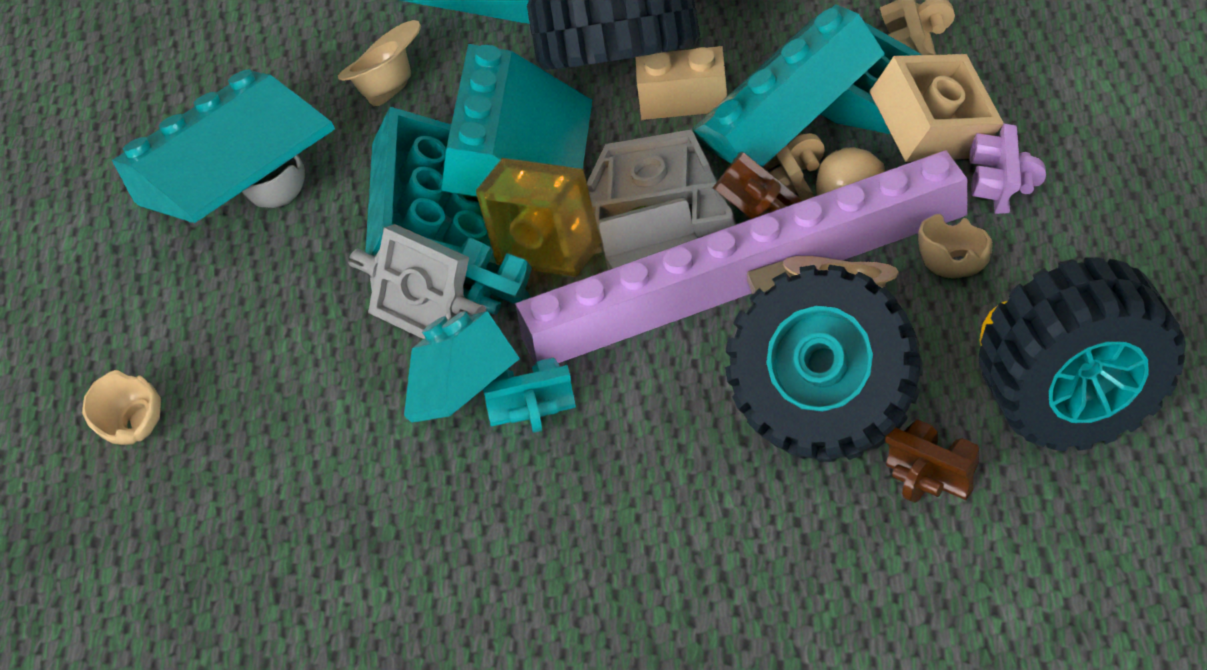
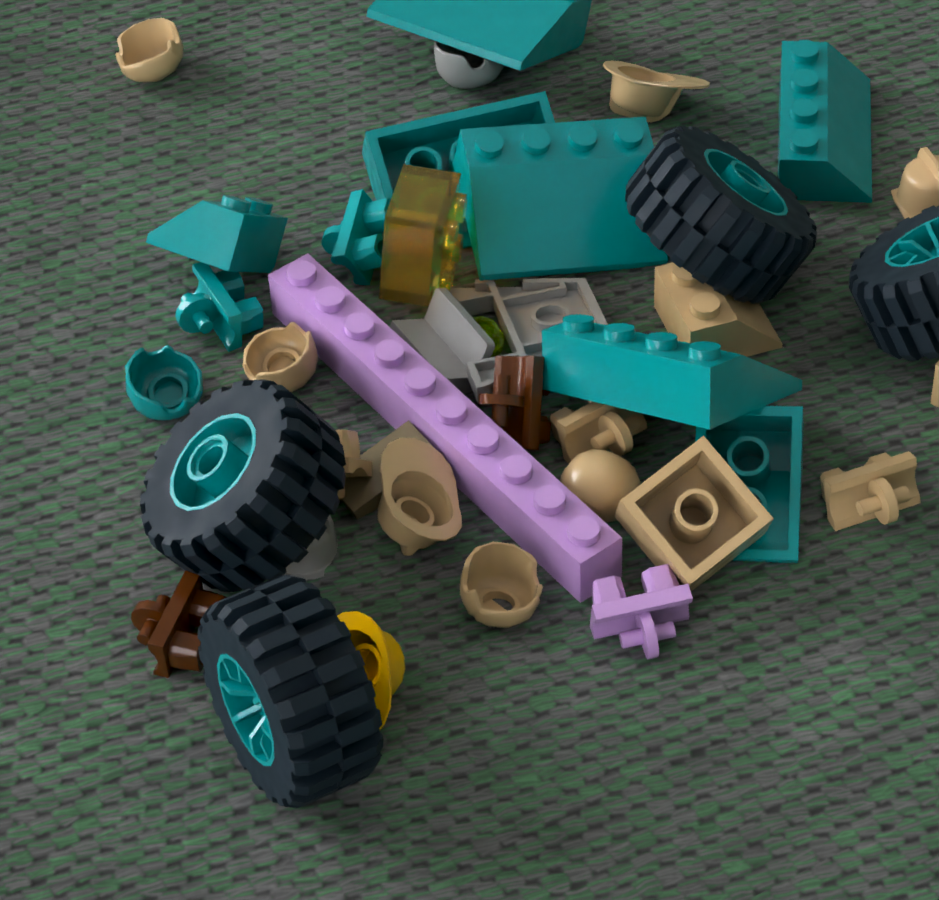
camera: 70 degrees right, 0 degrees up
light grey plate [349,224,486,339] -> none
none -> teal hair [125,345,203,420]
none -> tan hair [242,322,318,392]

